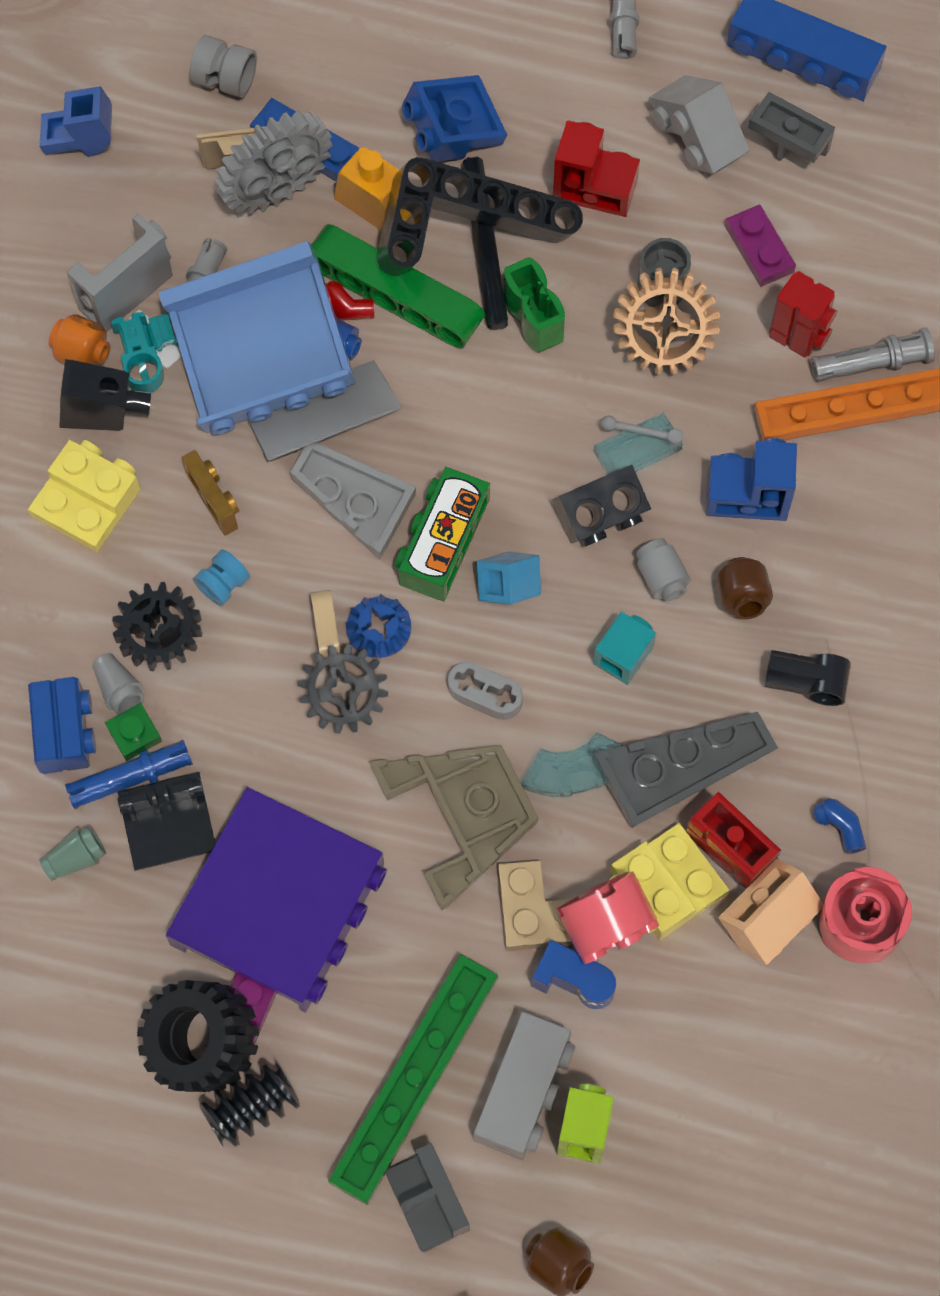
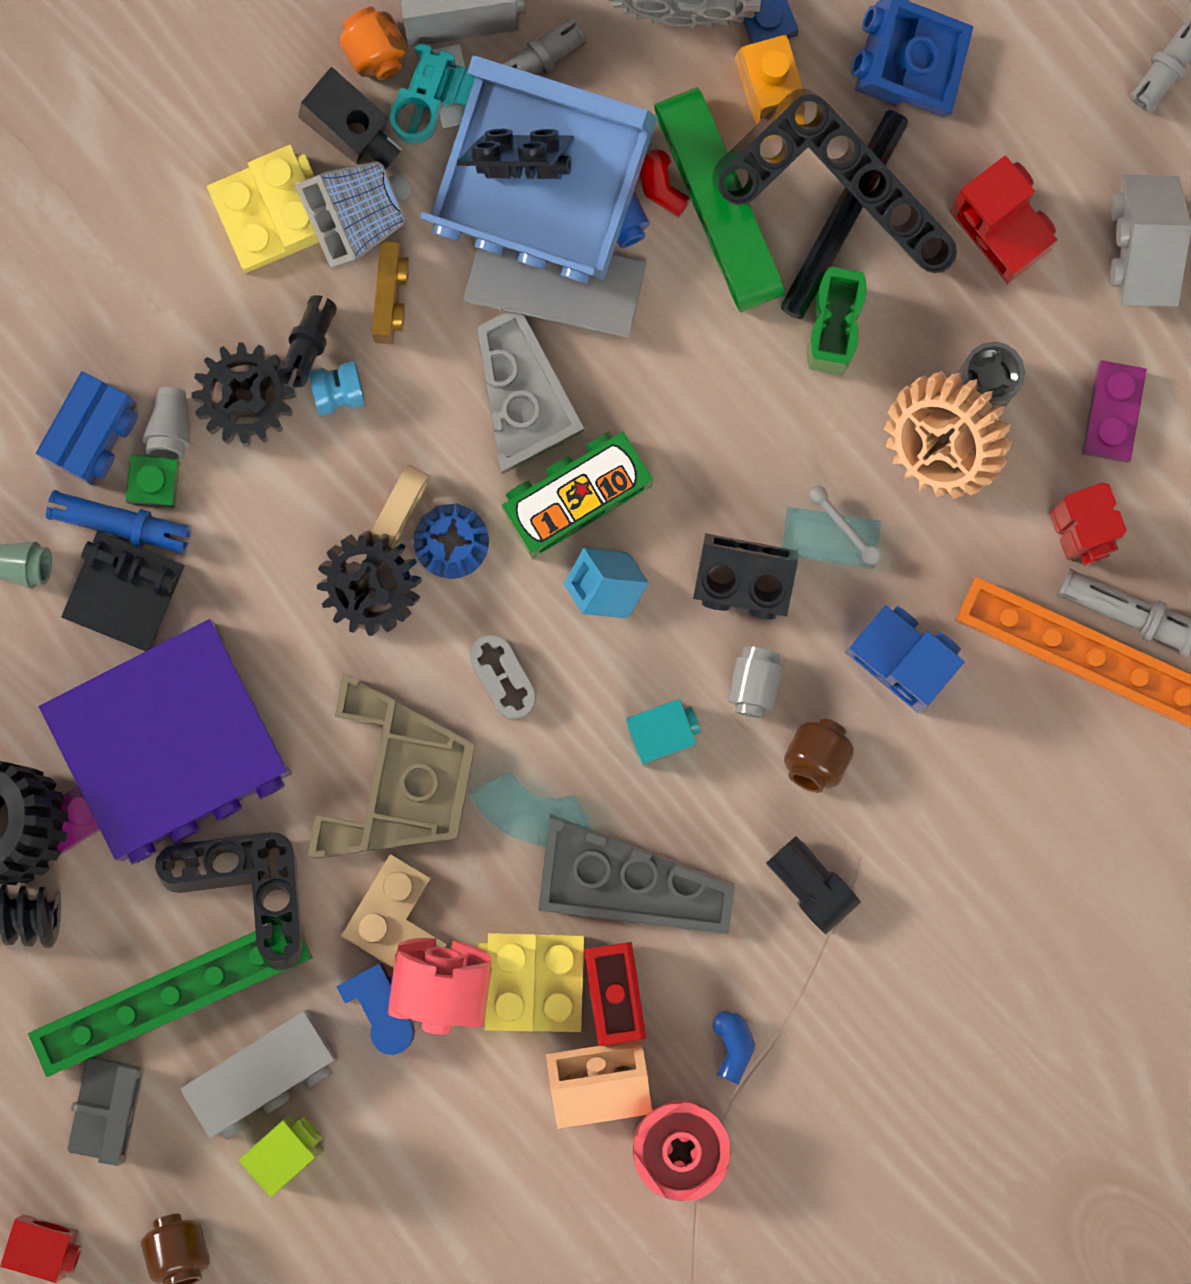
camera: 35 degrees right, 15 degrees up
none -> black beam [155,832,303,970]
none -> black pin [278,295,337,387]
none -> light grey torso [294,161,411,268]
none -> black hinge [457,128,574,179]

